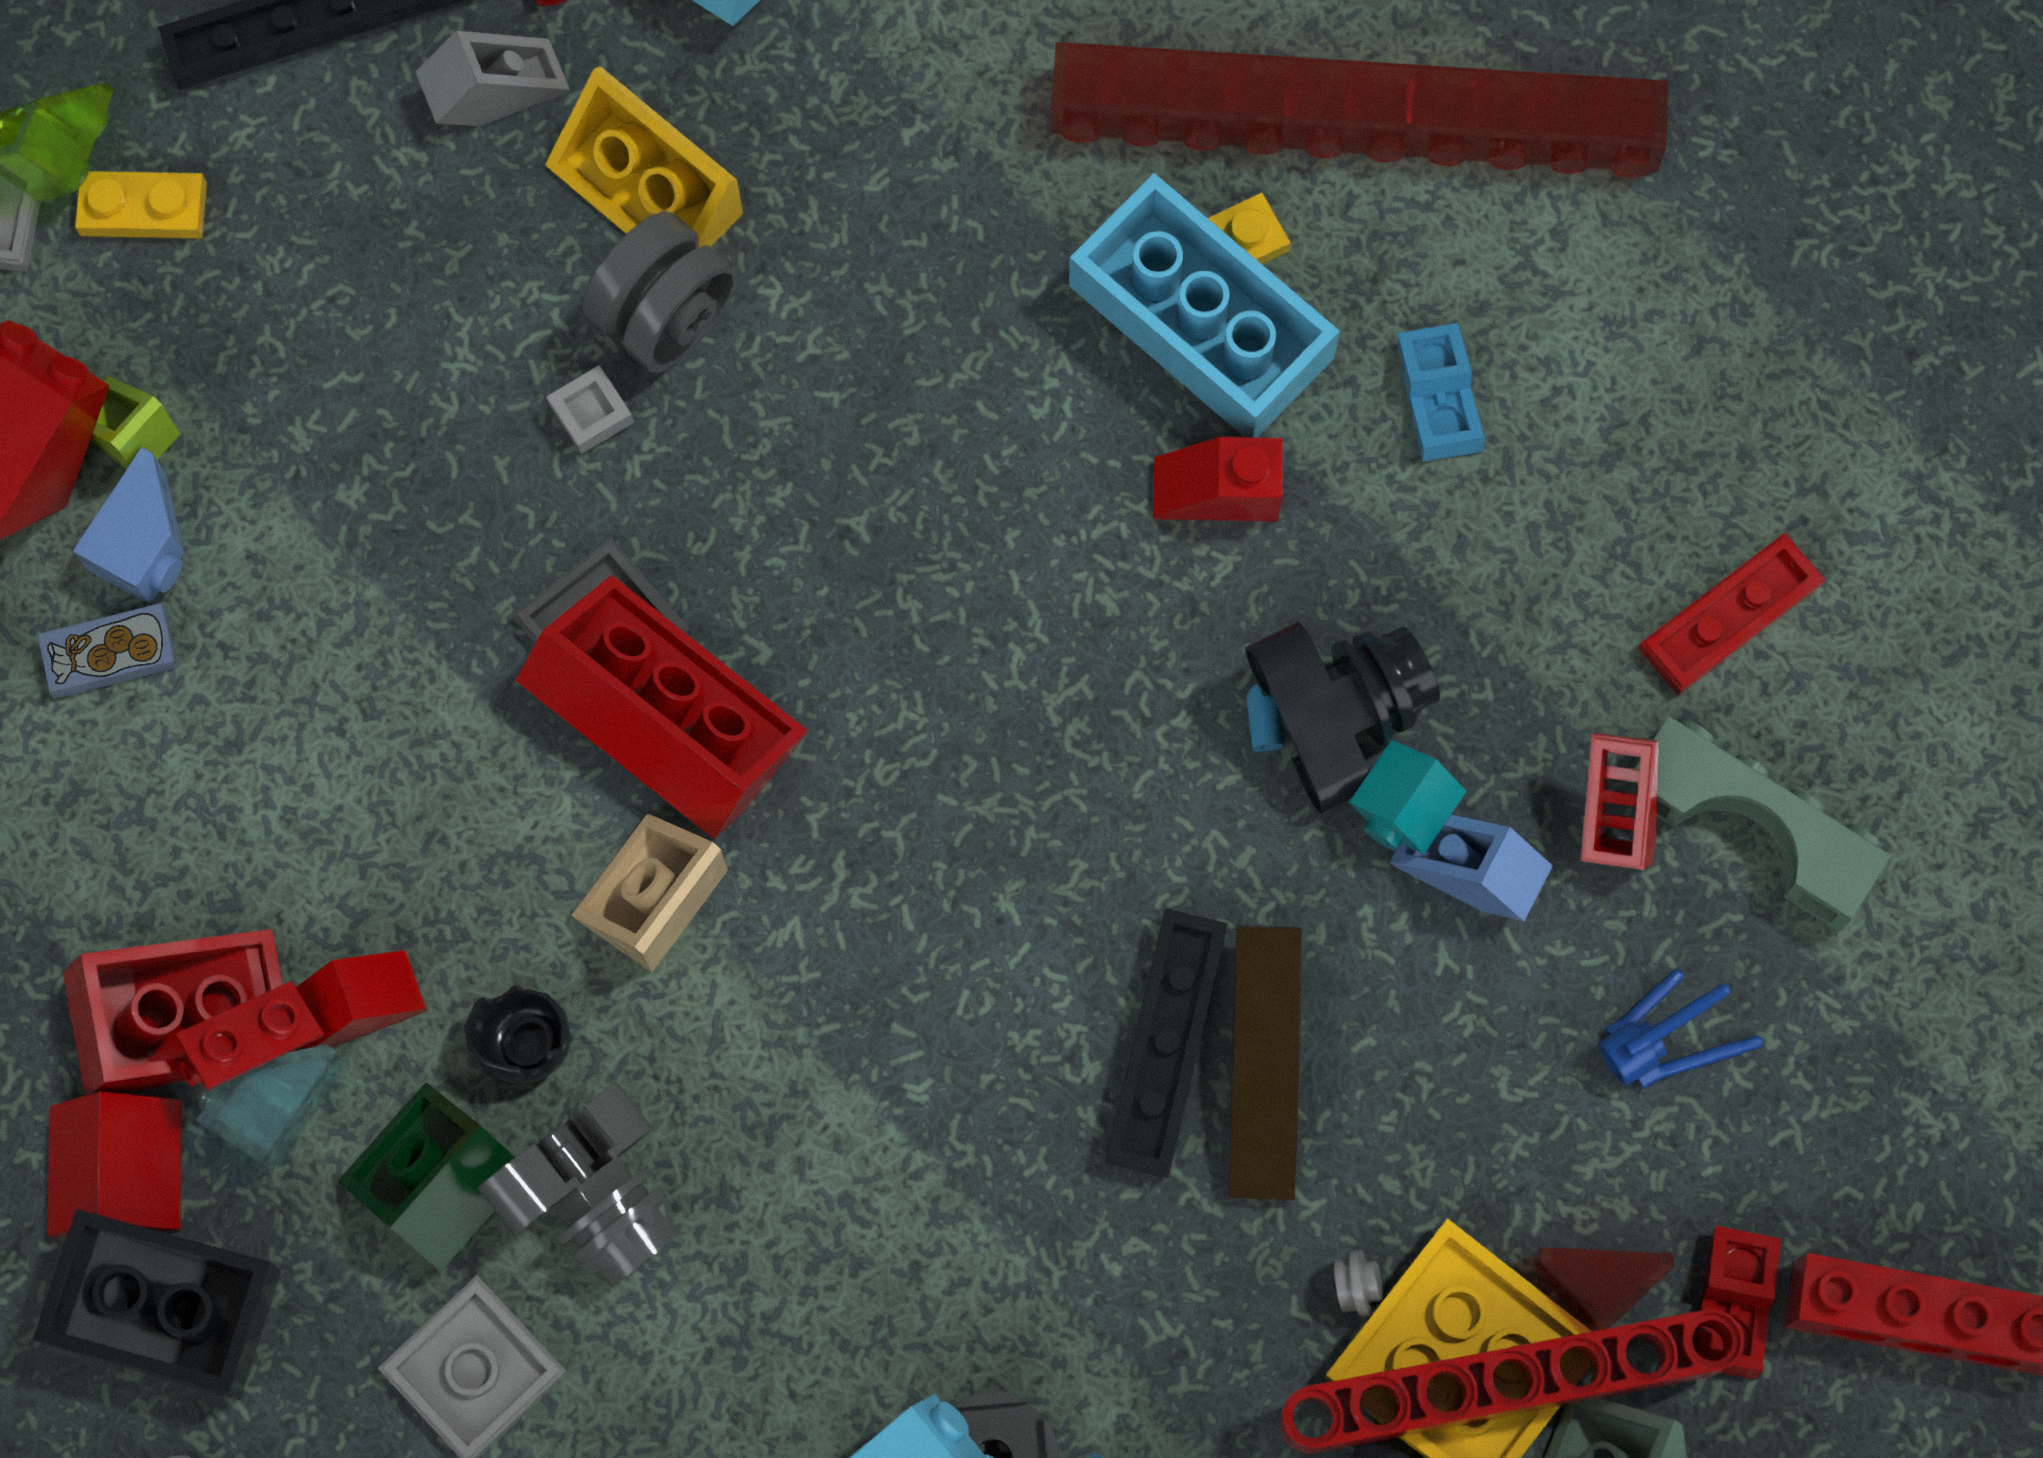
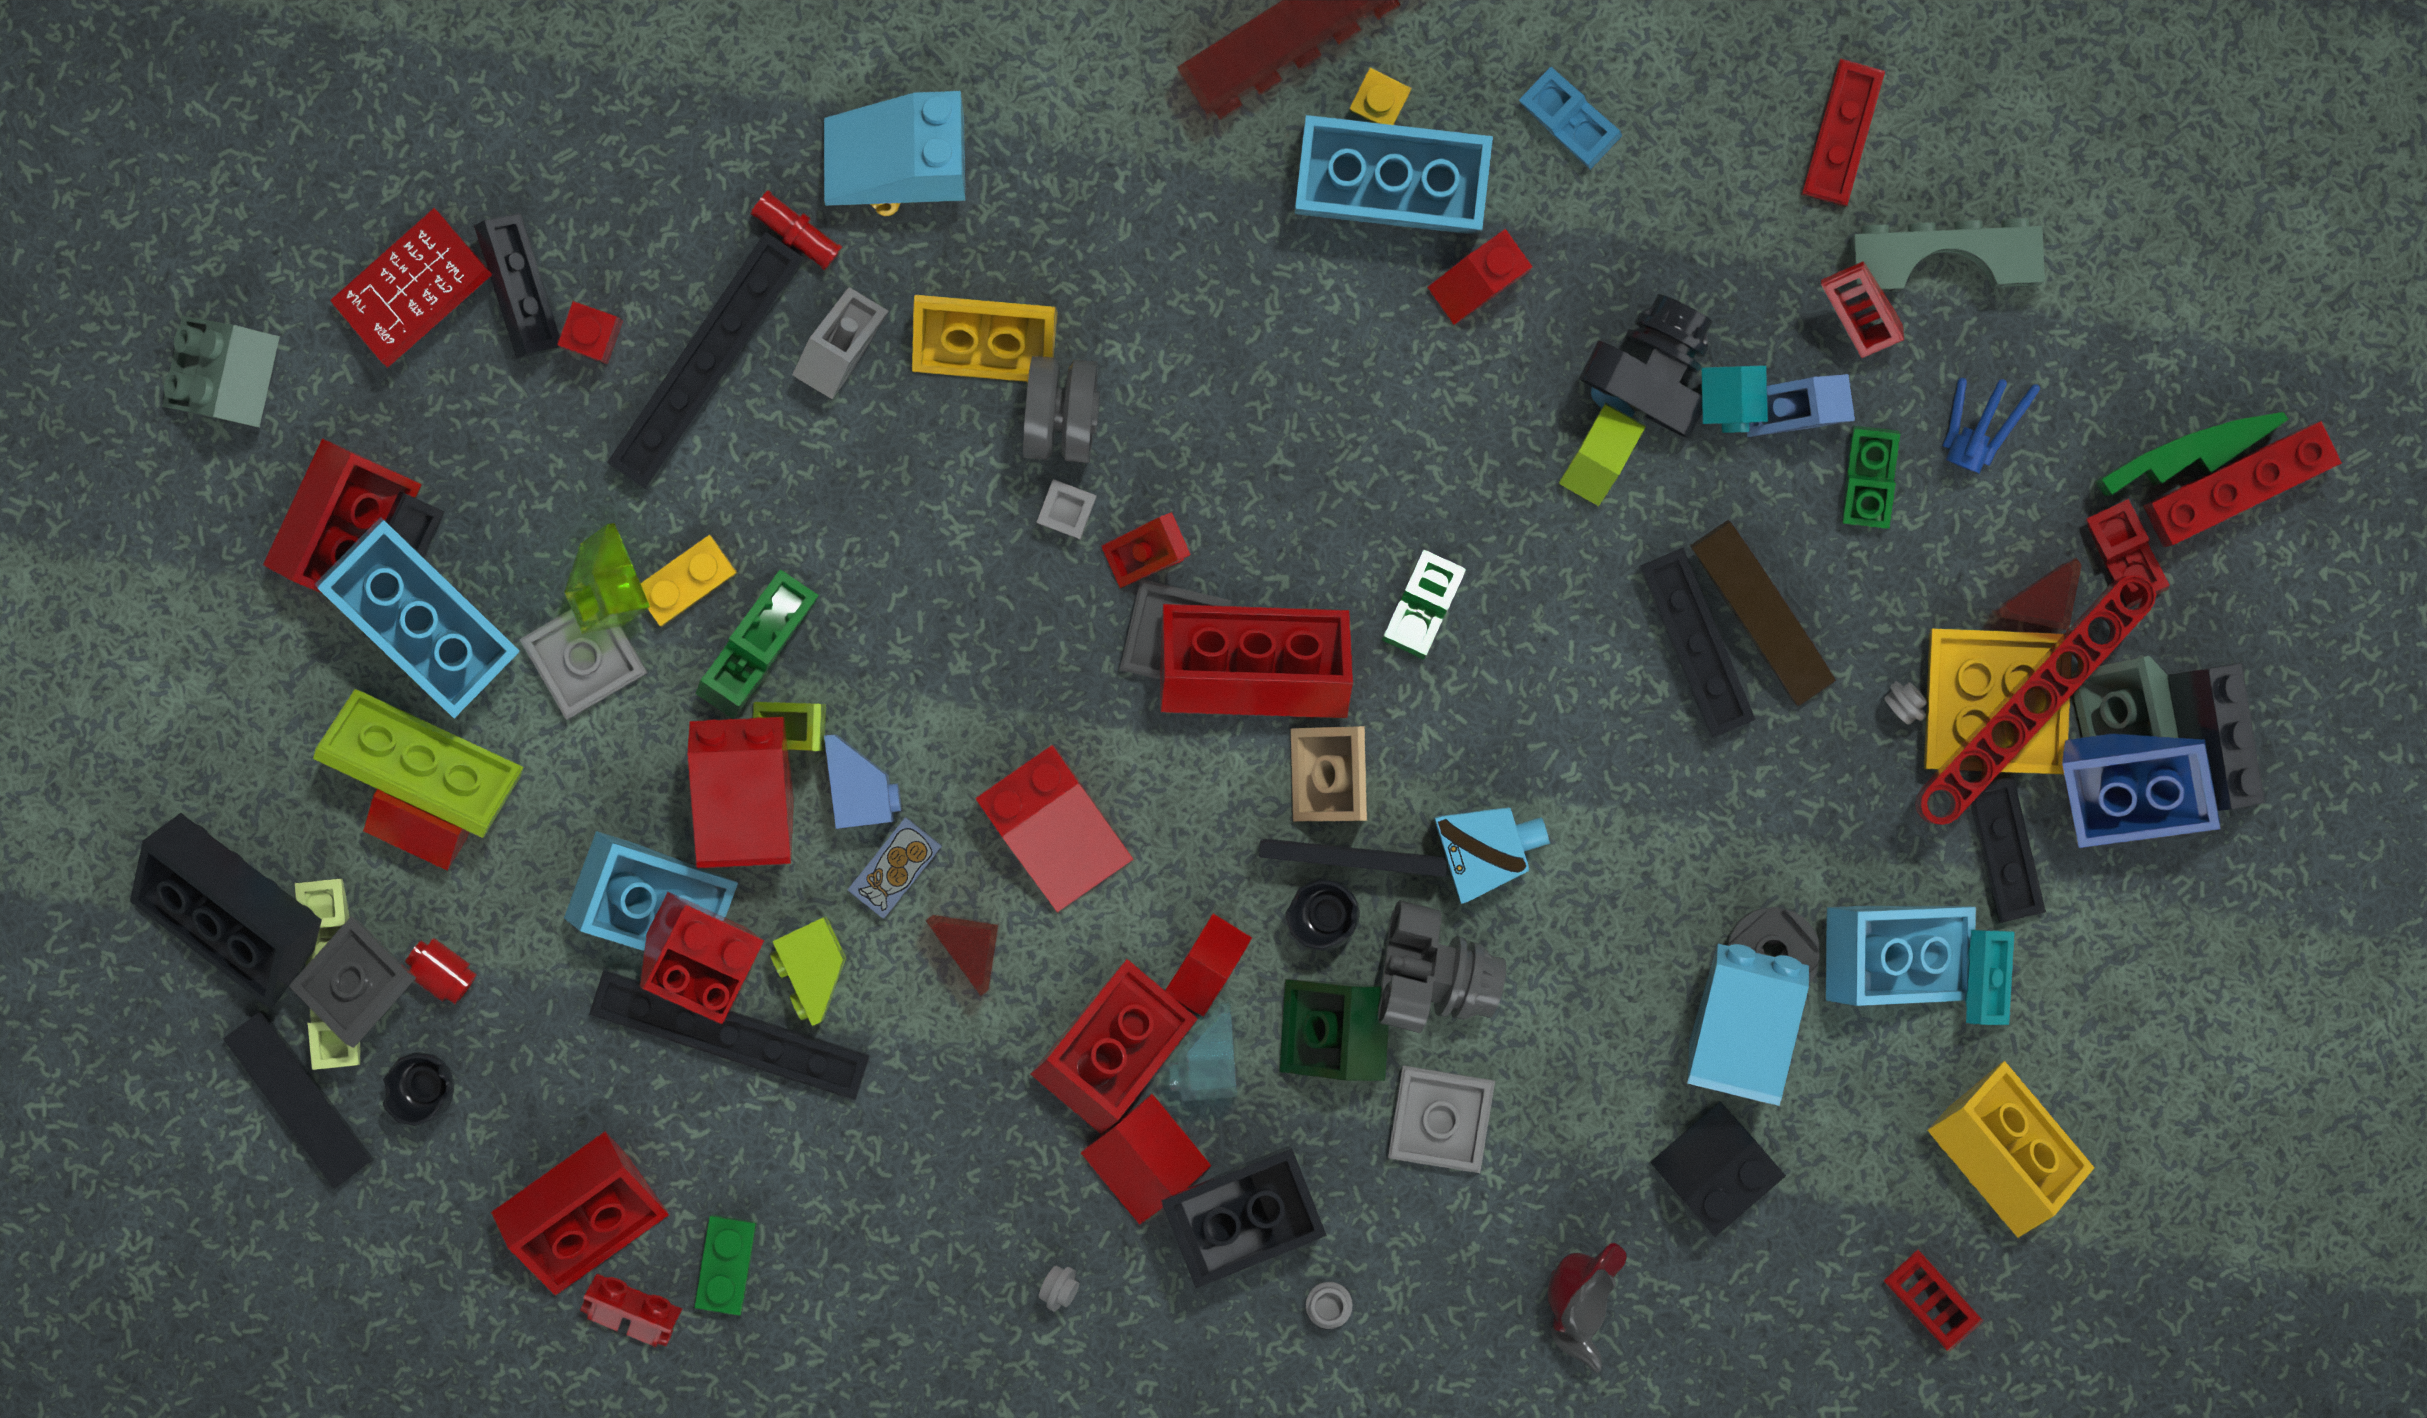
camera: 35 degrees left, 15 degrees up
red hinge [175,981,324,1091] -> none
none -> green slope [695,569,819,719]
none -> clear red slope [925,914,1000,996]
none -> slope [975,745,1134,912]
none -> red slope [1101,512,1191,588]
none -> black tile [1259,838,1447,877]
none -> slope [1382,550,1466,660]
none -> medium azure torso [1434,807,1550,904]
none -> lime slope [1559,402,1646,506]
none -> green slope [1842,426,1901,529]
none -> green slope [2095,412,2289,497]

